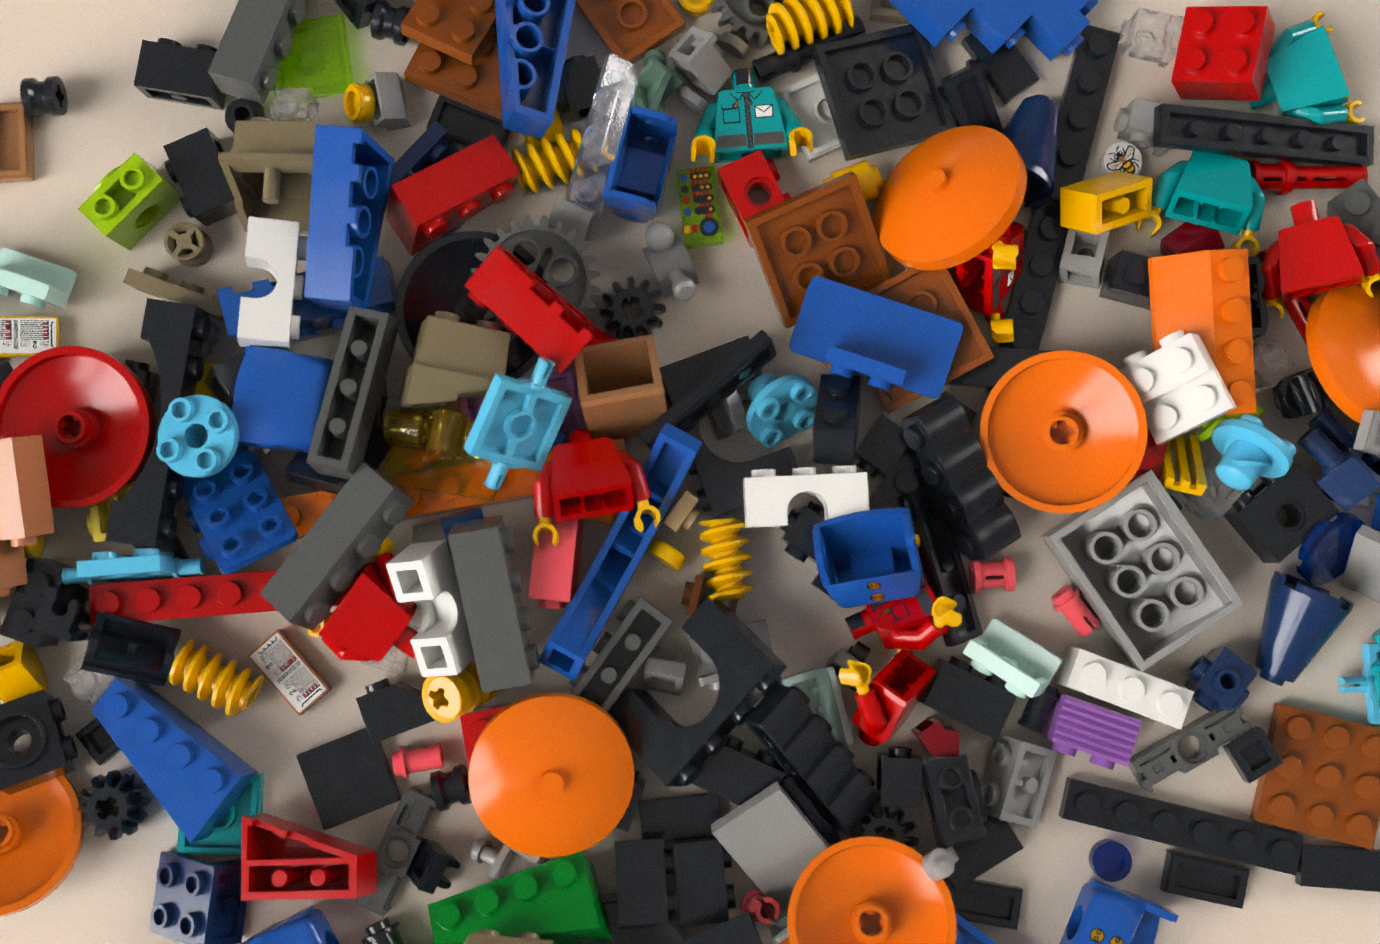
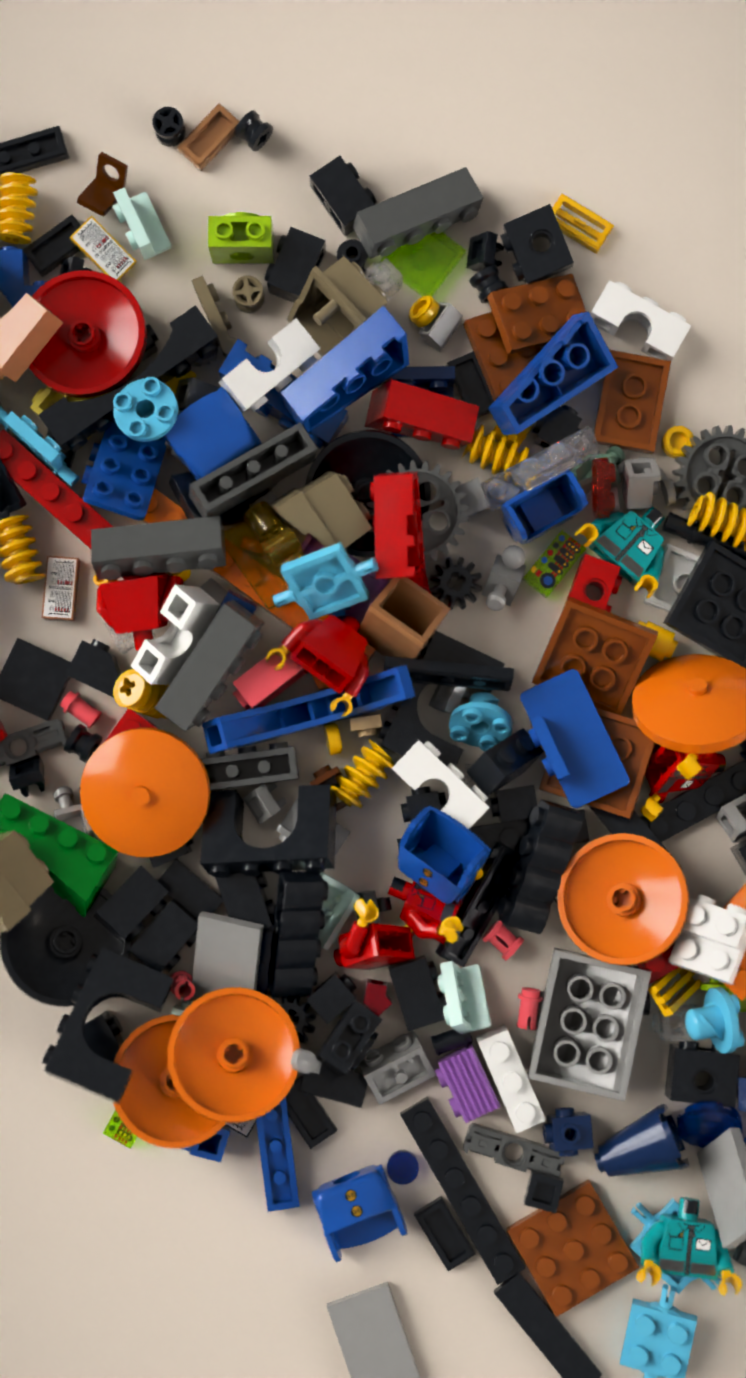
camera: 50 degrees right, 0 degrees up
none -> clear red plate [591,457,616,519]

